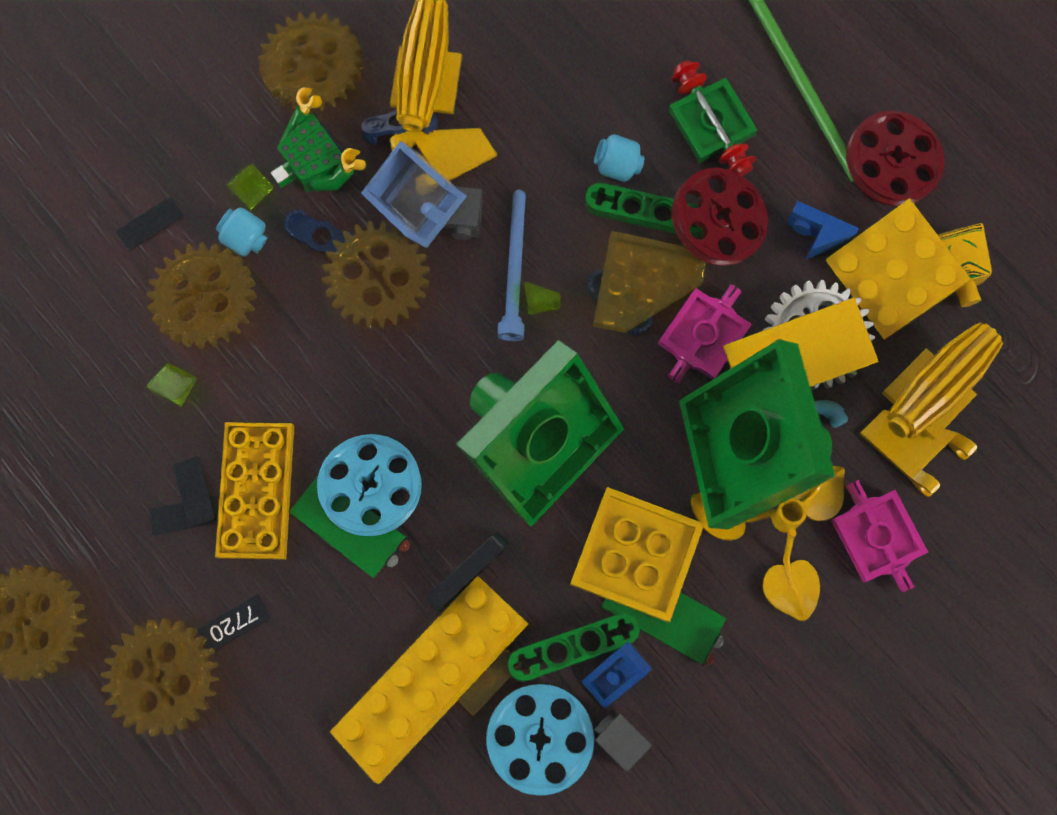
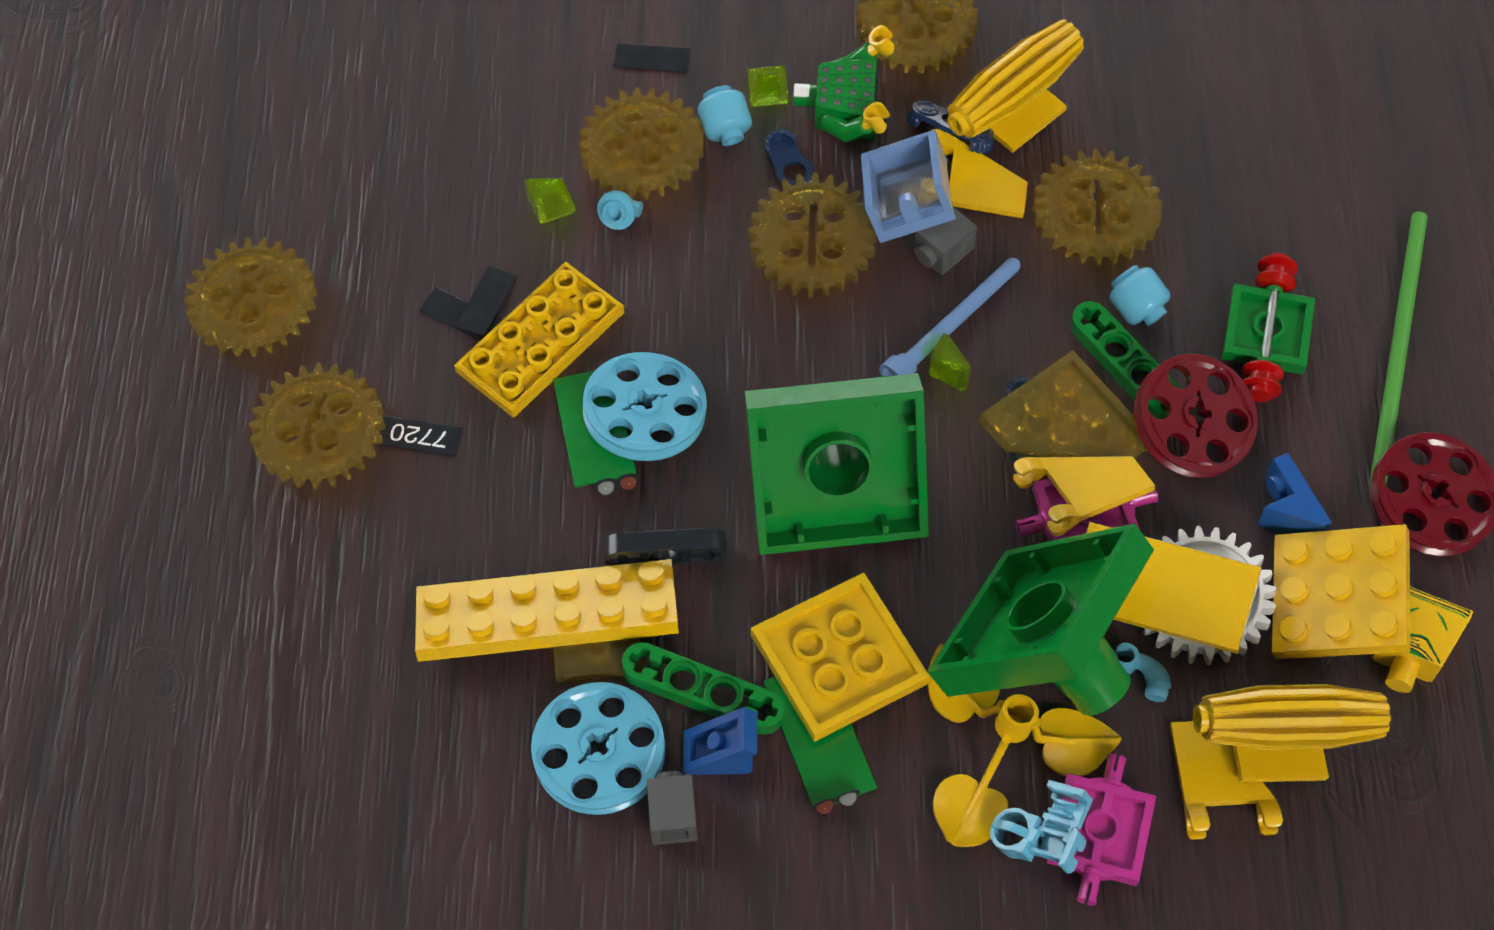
camera: 40 degrees right, 15 degrees down
none -> medium azure plate [597,191,643,230]
none -> medium azure piece [990,780,1093,874]
none -> yellow flag [1013,456,1155,536]
none -> clear yellow gear [1033,149,1163,266]

